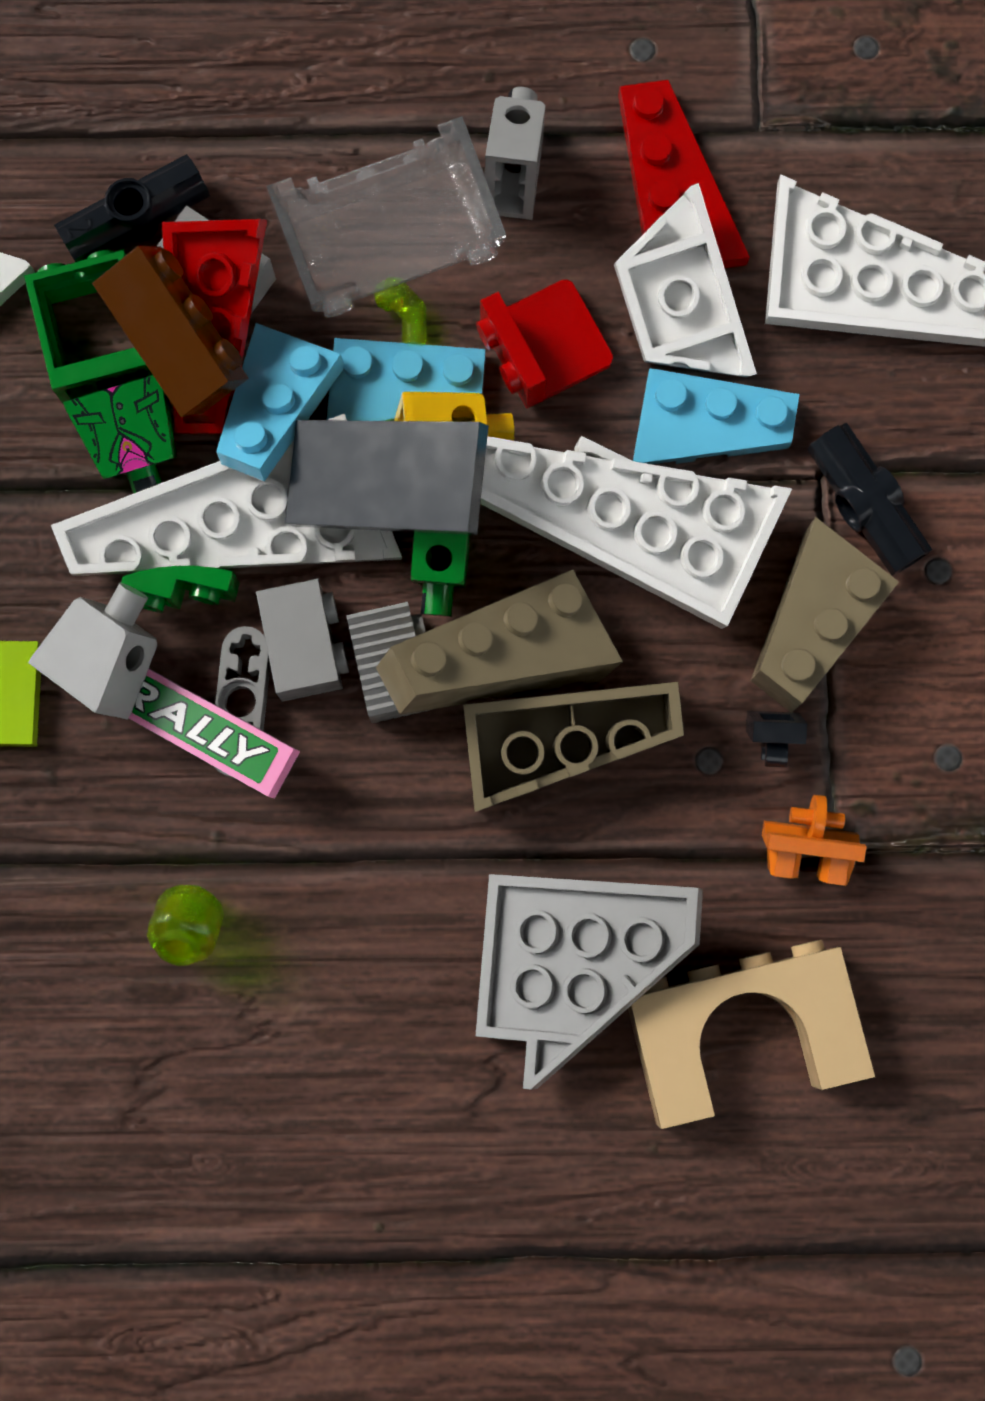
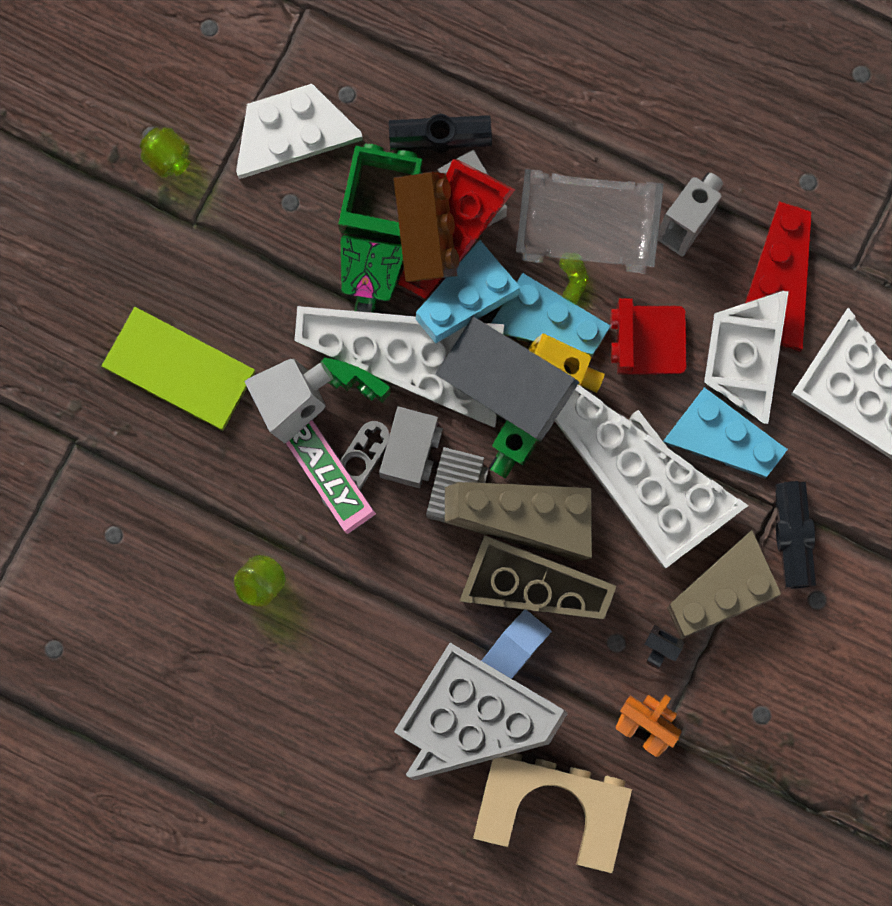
camera: 30 degrees right, 0 degrees up
none -> light blue slope [482,609,552,679]

